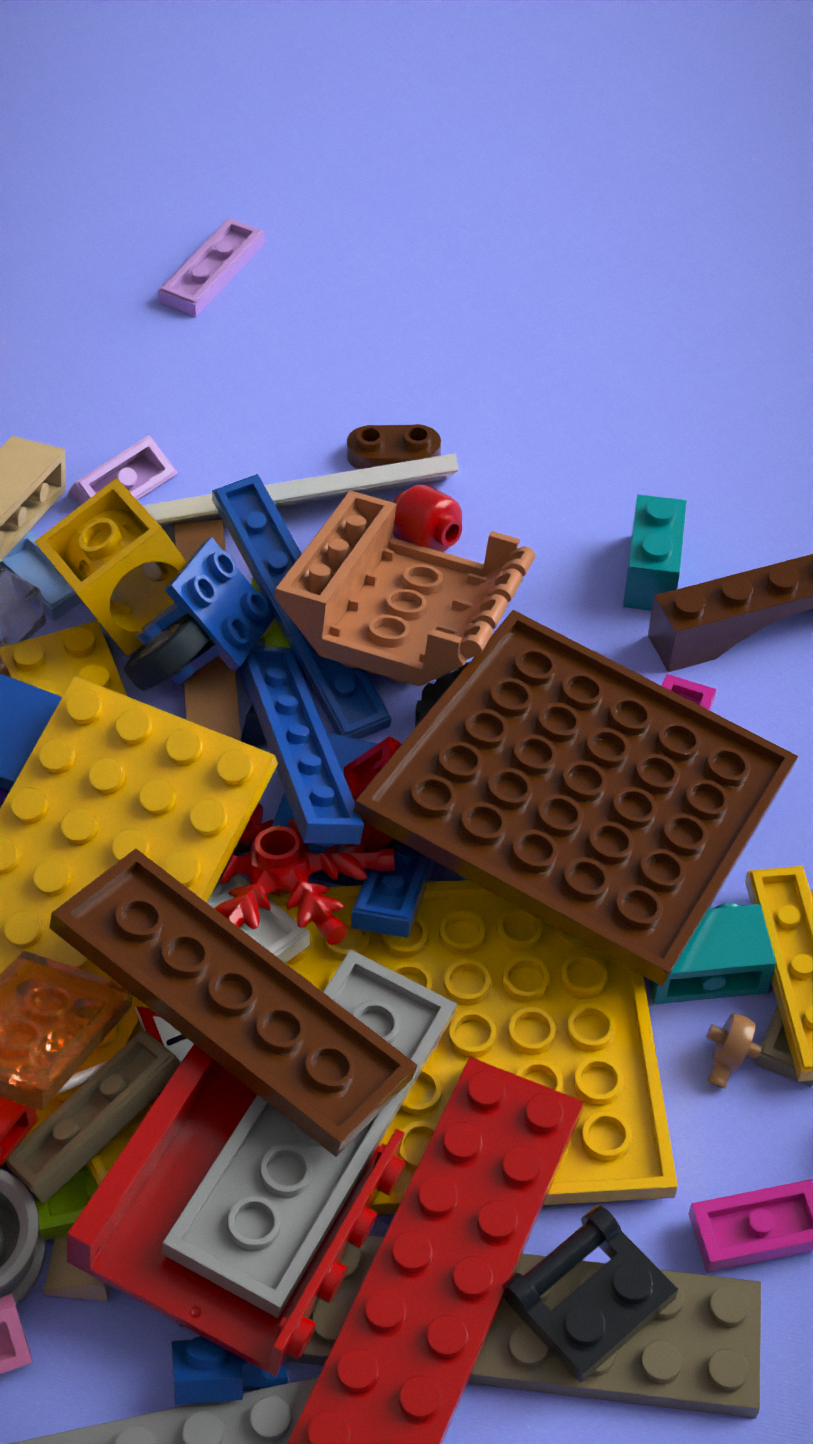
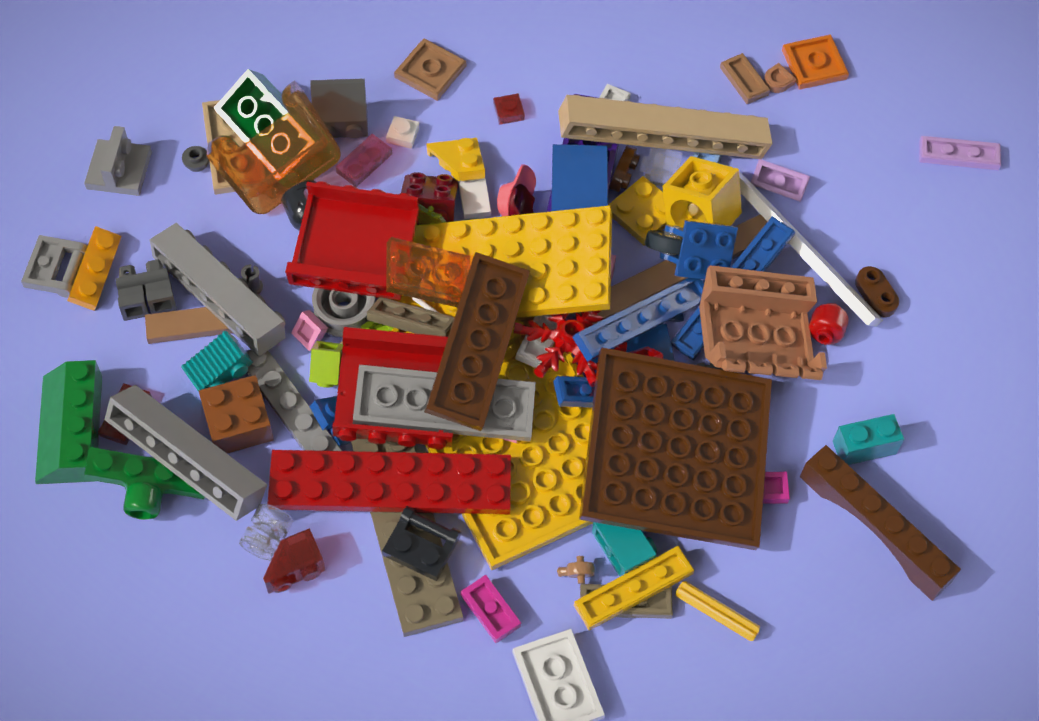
camera: 65 degrees right, 10 degrees up
none -> lime brick [309,341,343,388]

